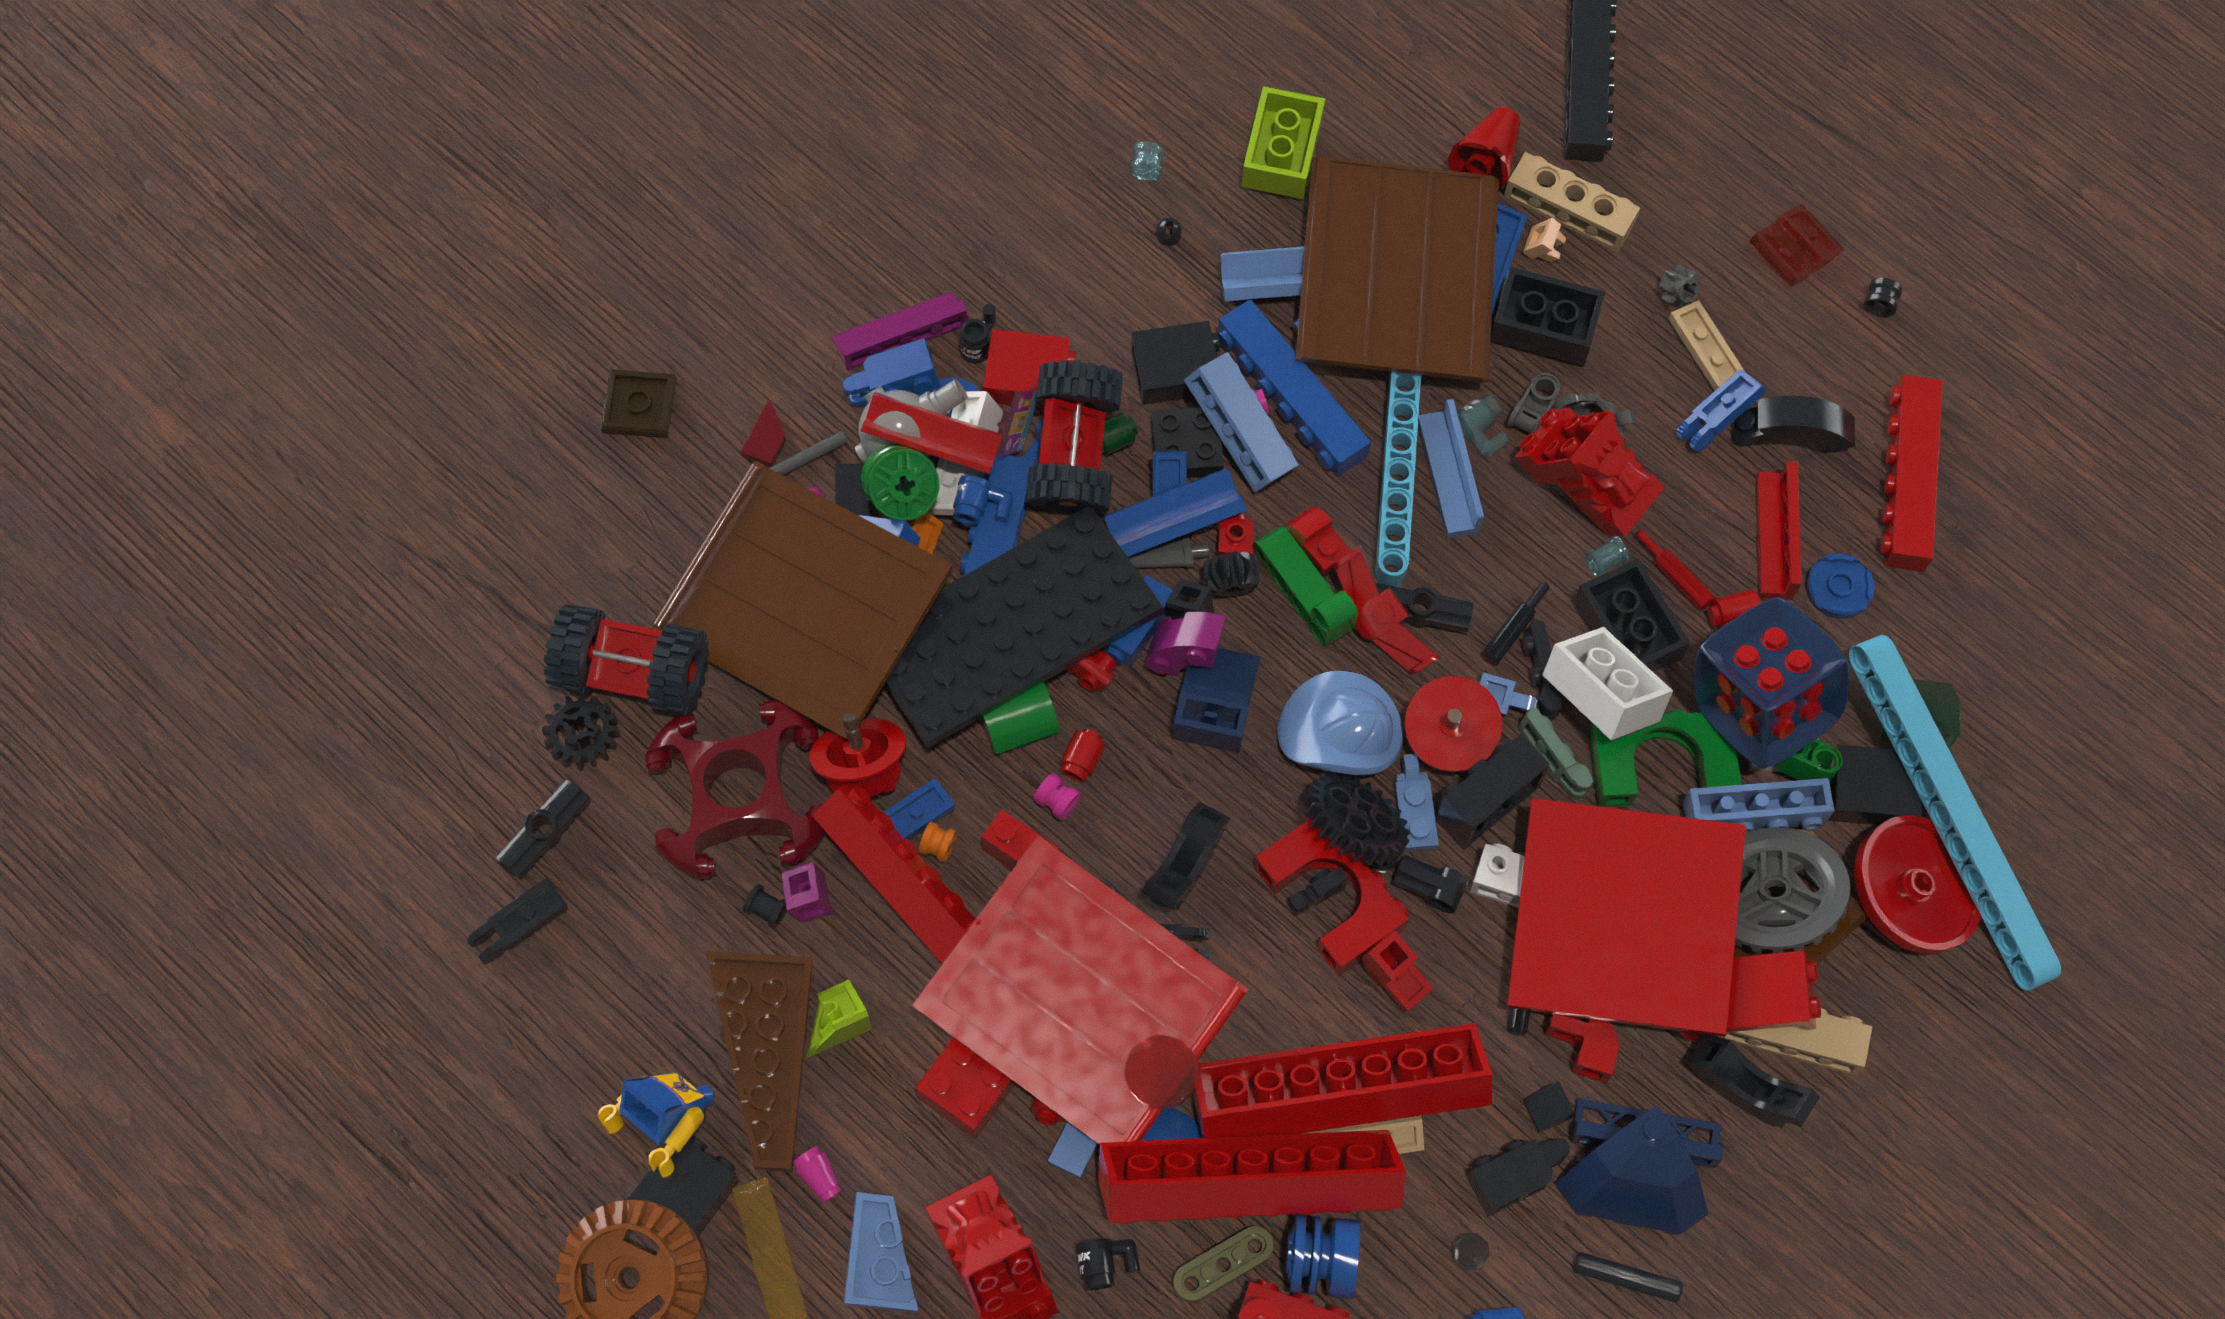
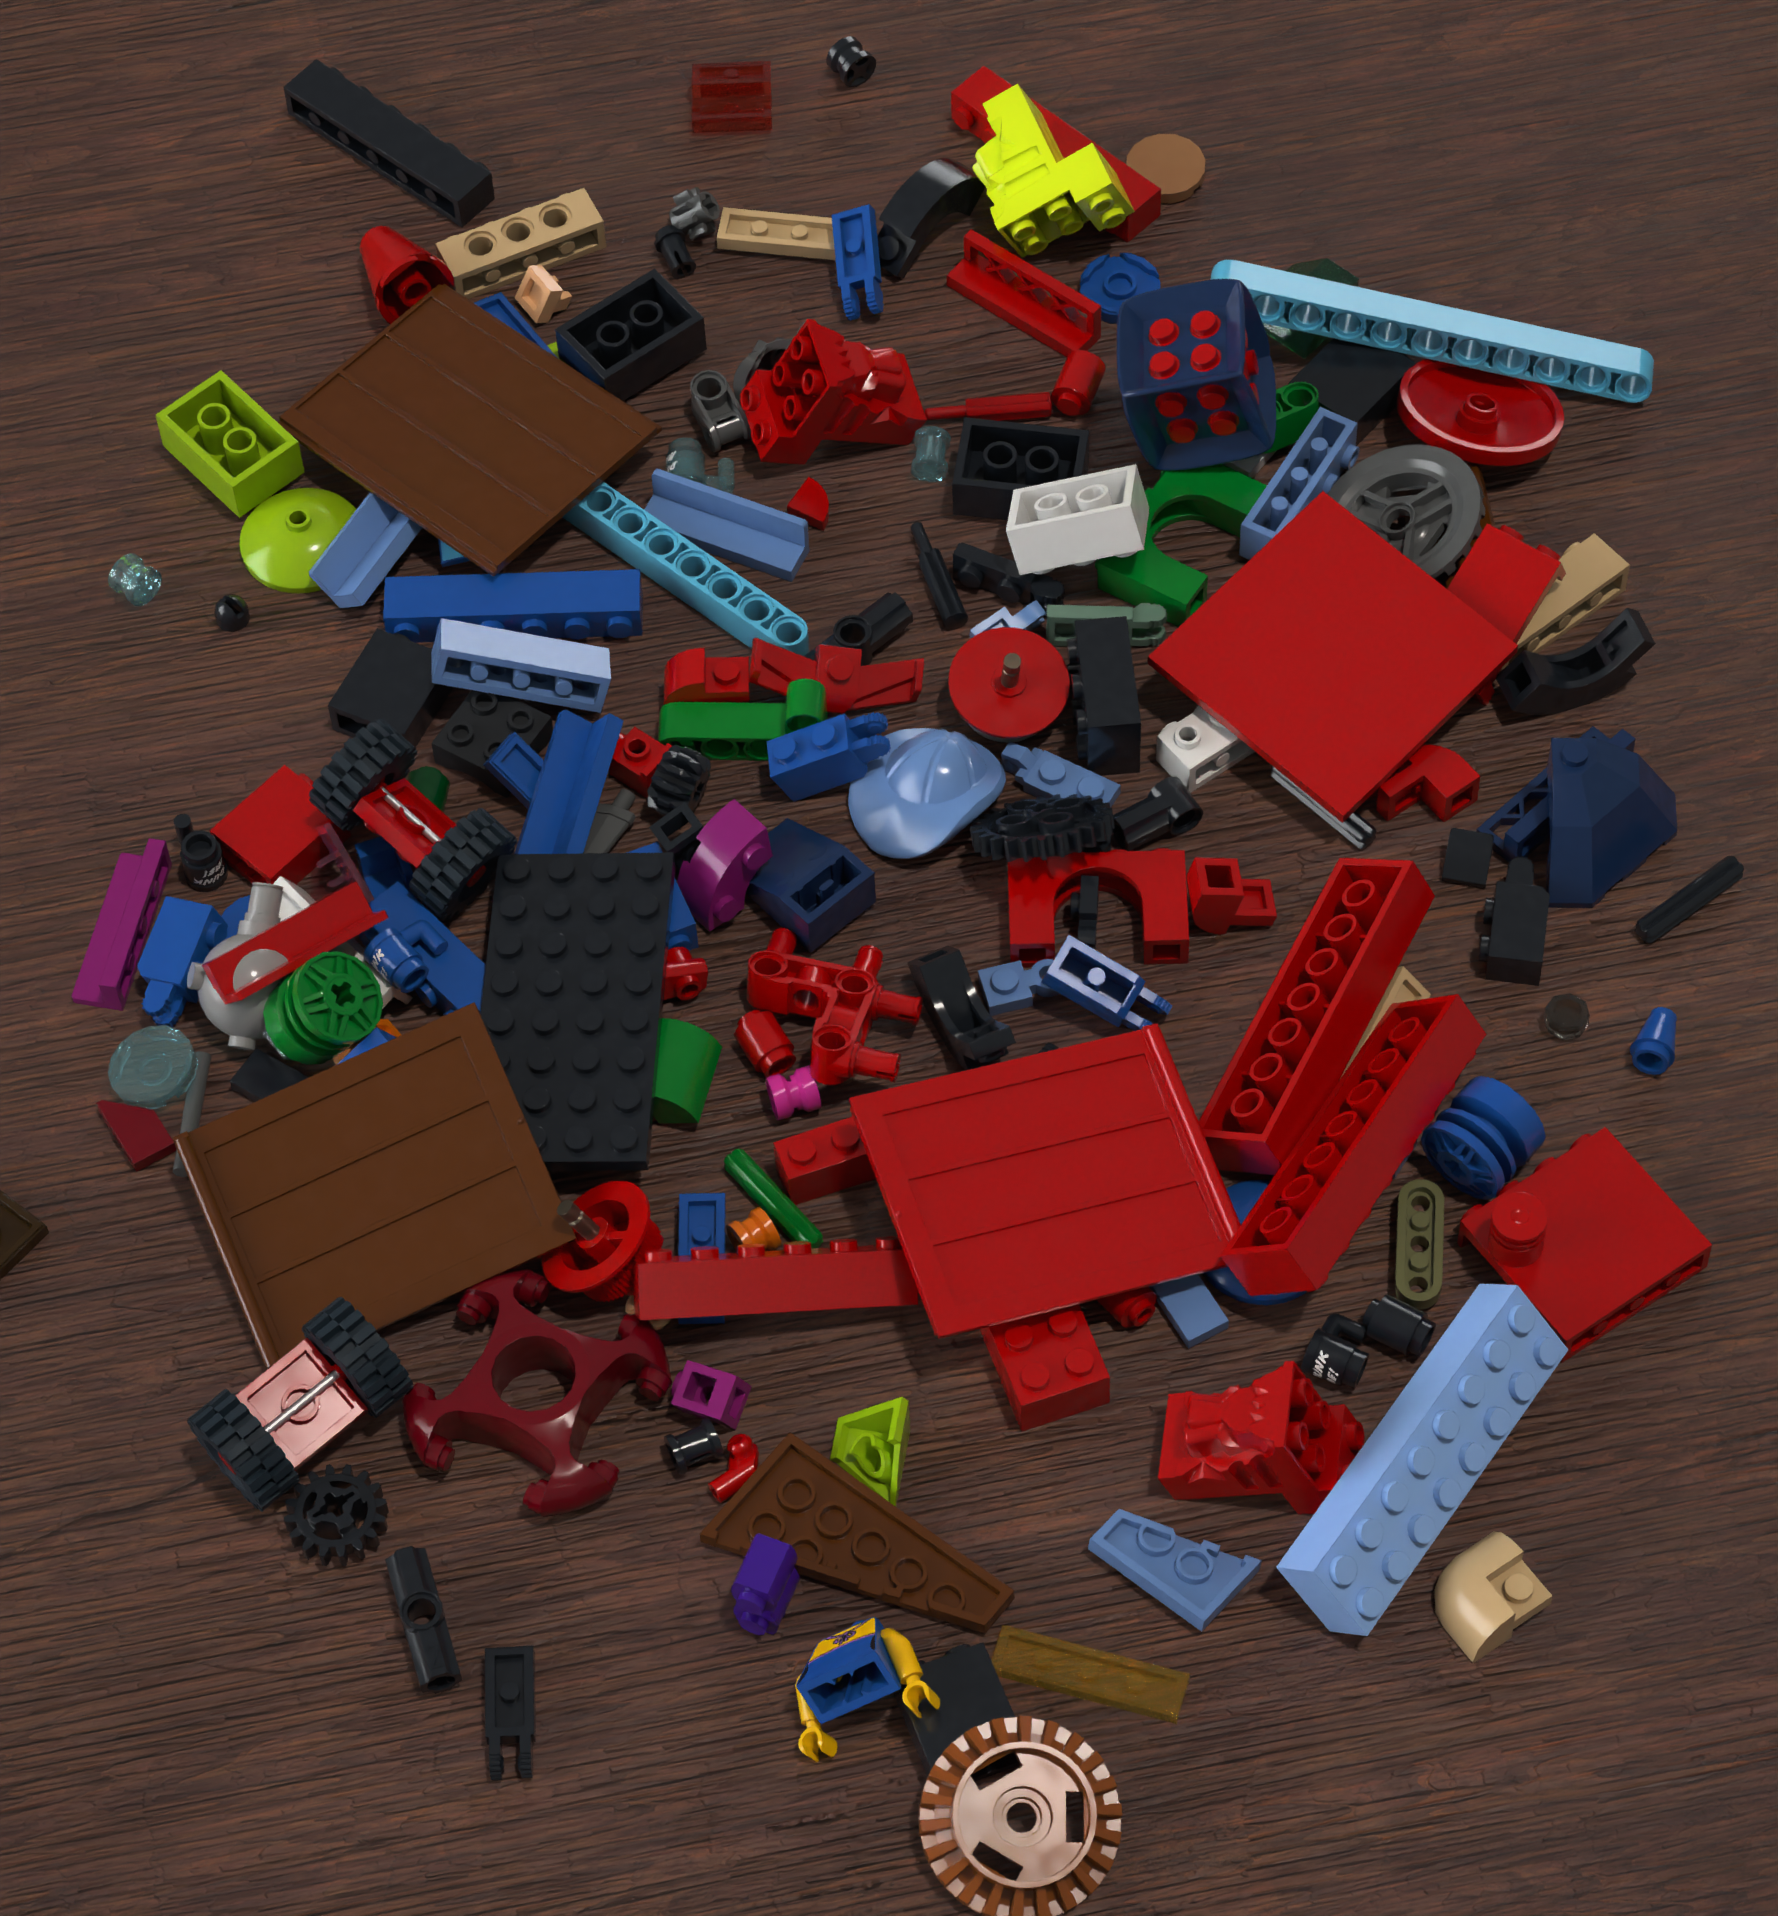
camera: 50 degrees left, 10 degrees down
dark pink cone [793,1146,842,1203] -> none
clear red tile [1125,1035,1198,1109] -> none
none -> clear light blue tile [108,1025,198,1109]
none -> lime dish [239,488,356,594]
none -> black pin [654,225,696,279]
none -> red arm [708,1434,759,1503]
none -> green axle [724,1148,823,1249]
none -> dark purple brick [731,1533,800,1635]
none -> red pin [747,928,923,1085]
none -> blue hinge [766,712,891,802]
none -> red tile [787,477,829,531]
none -> neon yellow brick [972,84,1135,258]
none -> medium blue plate [978,959,1059,1016]
none -> blue hinge [1041,935,1172,1031]
none -> medium nougat tile [1126,134,1206,204]
none -> black brick [1362,1294,1436,1357]

